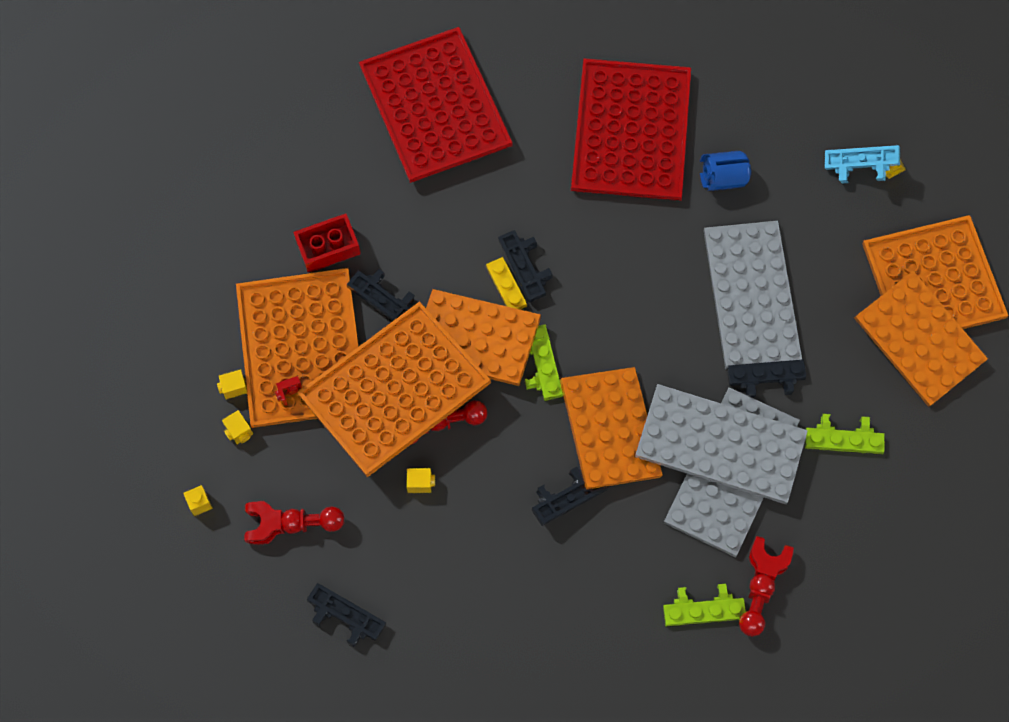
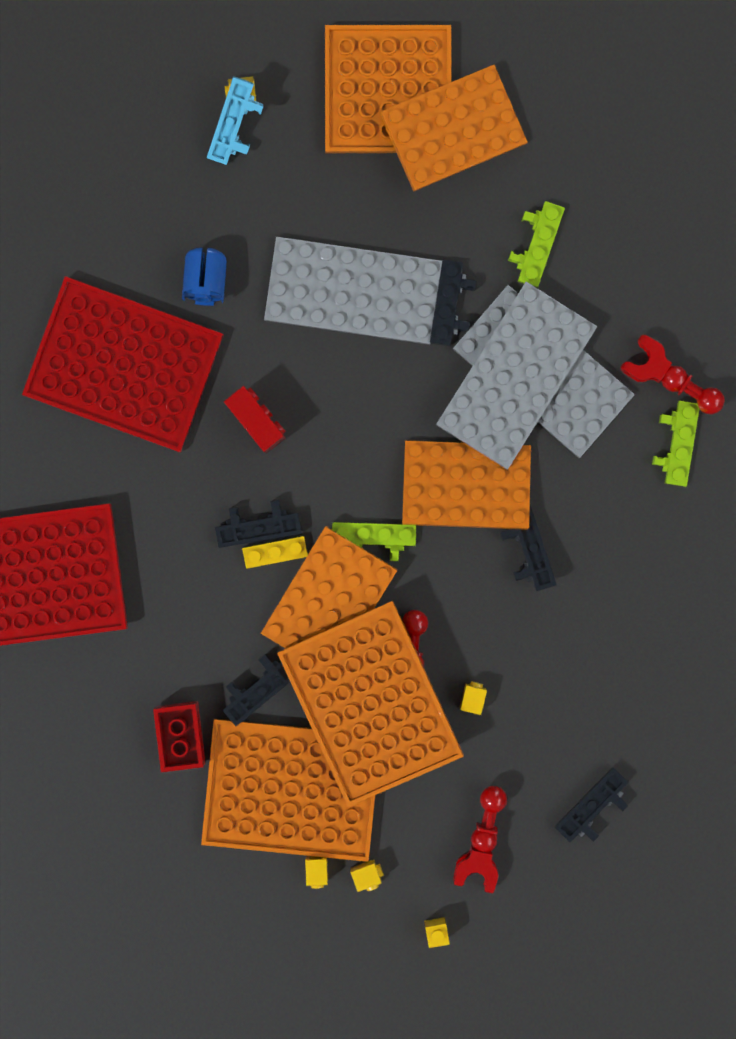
camera: 80 degrees left, 20 degrees up
red bracket [275,376,302,406] -> none
none -> red brick [224,386,286,454]

